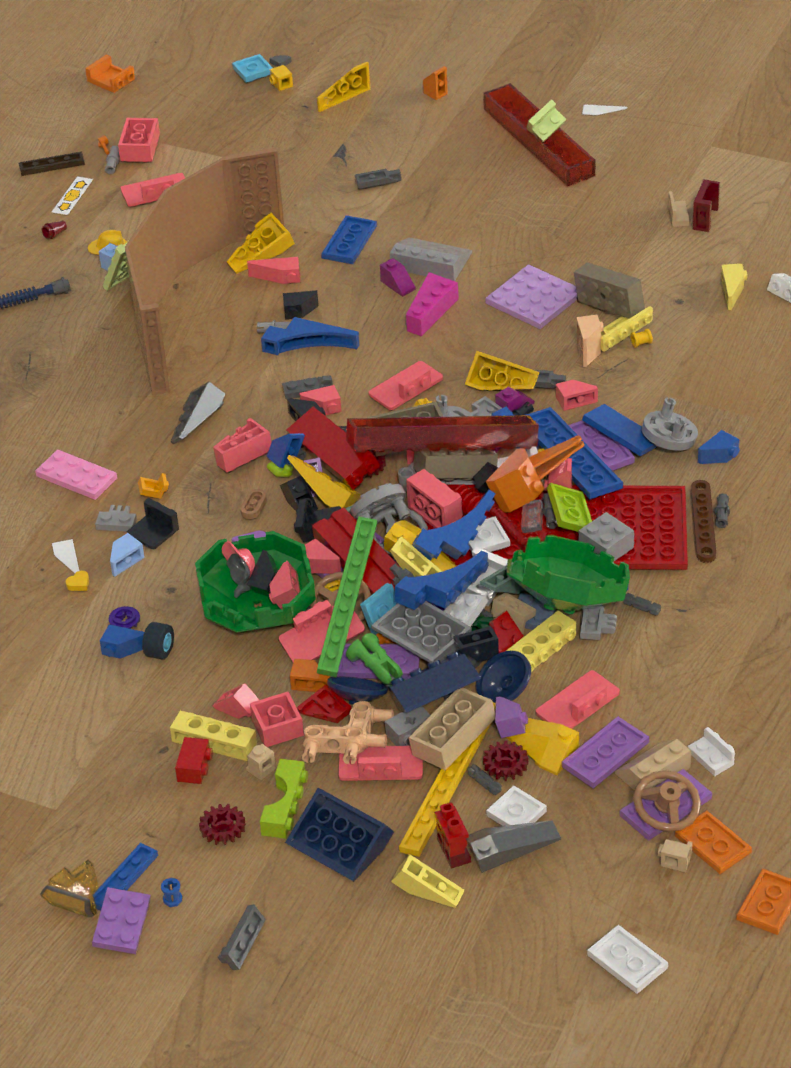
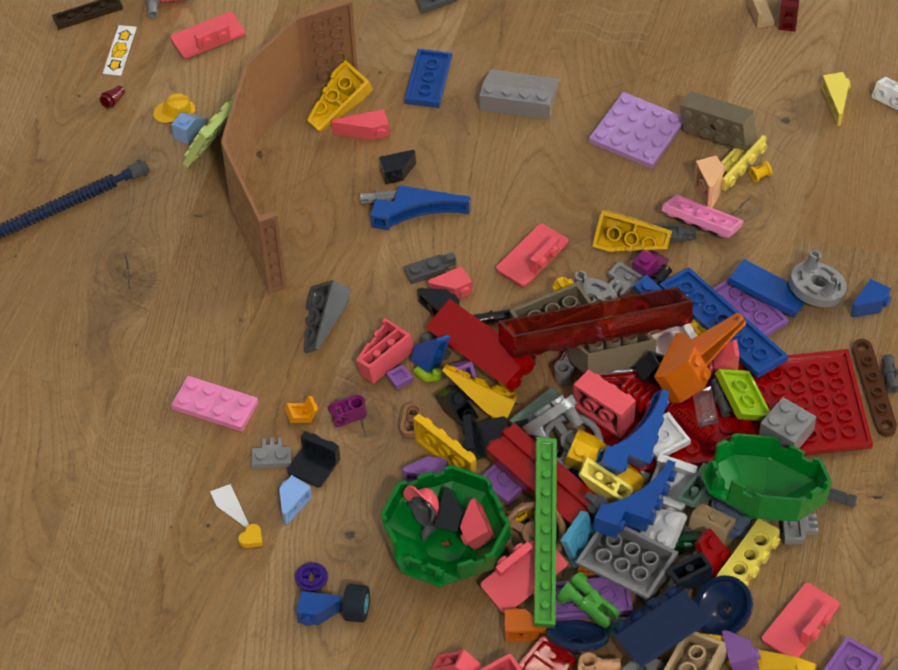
camera: 10 degrees left, 10 degrees up
coral slope [305,539,341,574] -> none
magenta slope [380,258,416,297] -> none
dark pink wedge [406,272,459,337] -> none
coral slope [556,380,598,411] -> none
none -> magenta piece [328,395,367,427]
none -> medium lavender plate [386,364,413,390]
none -> yellow plate [413,413,477,473]
none -> bright pink plate [662,194,744,238]

